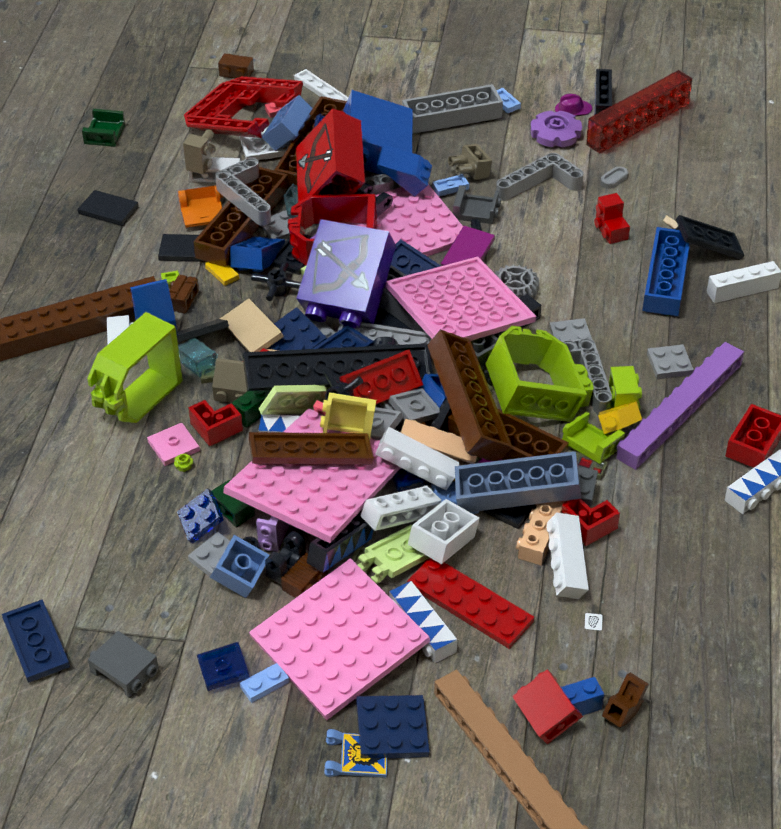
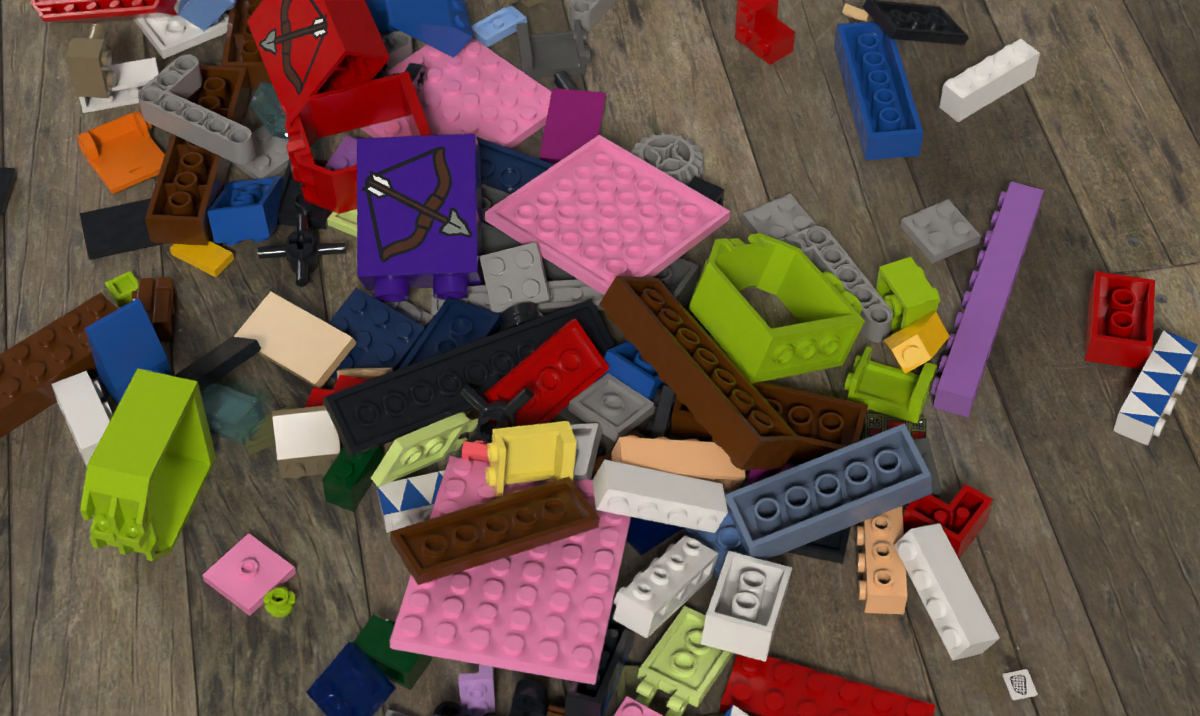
camera: 20 degrees left, 5 degrees up
red brick [188,400,243,447] -> none
none -> light grey plate [479,242,552,314]

